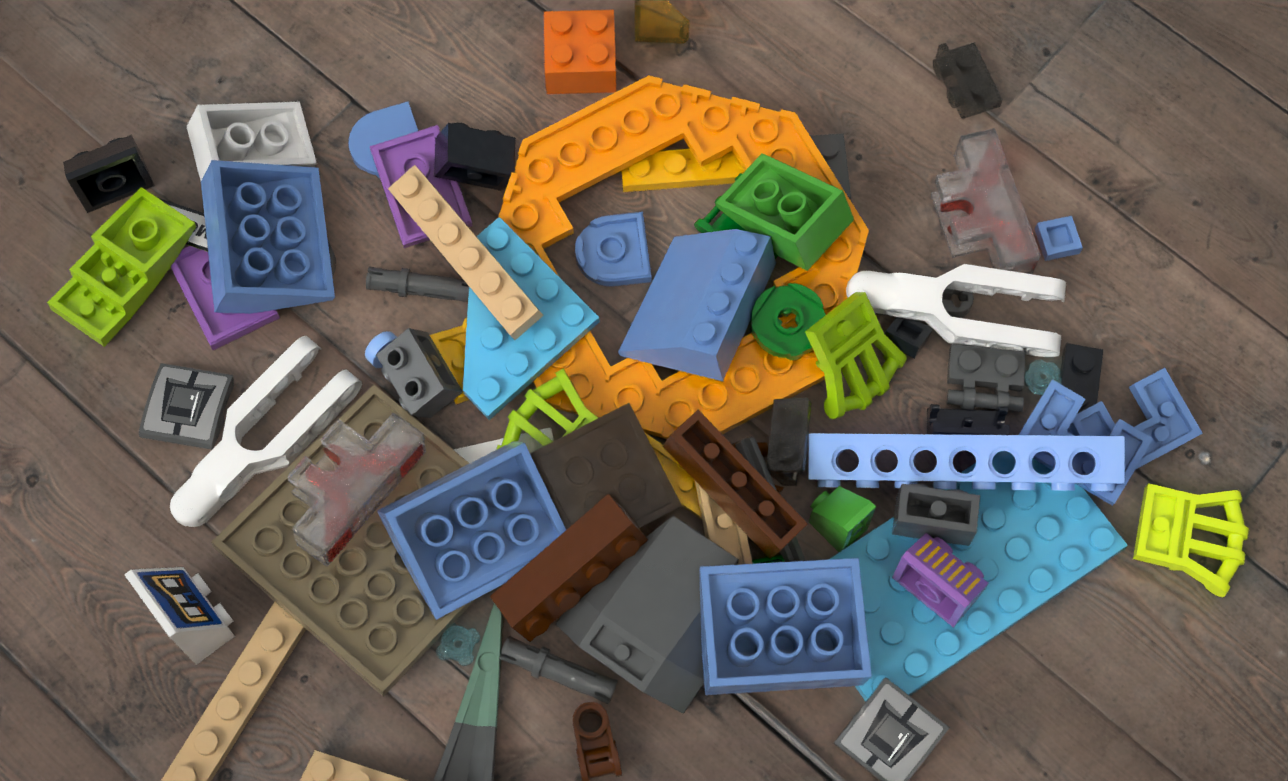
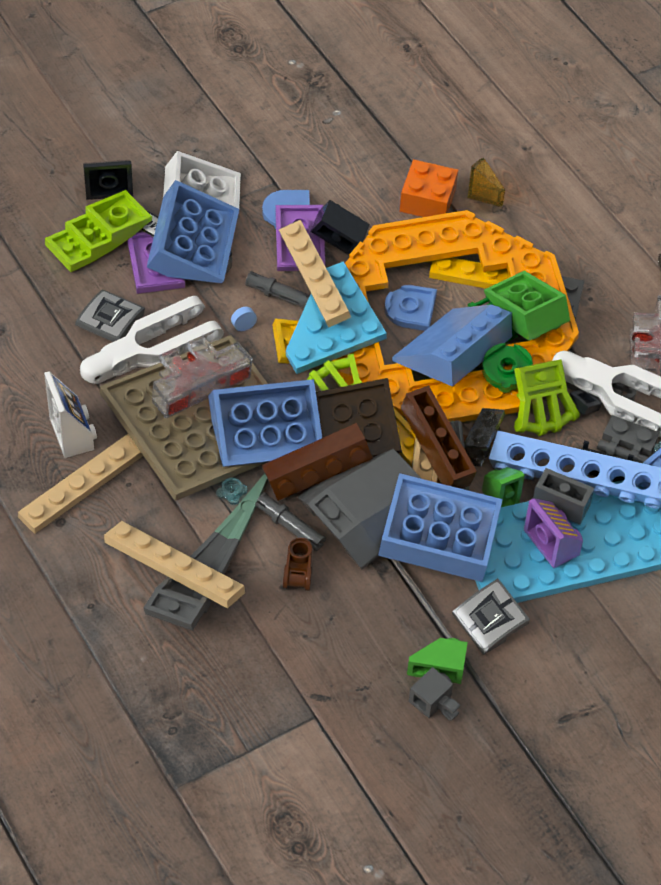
camera: 15 degrees right, 15 degrees down
dark grey brick [376,328,463,418] -> none

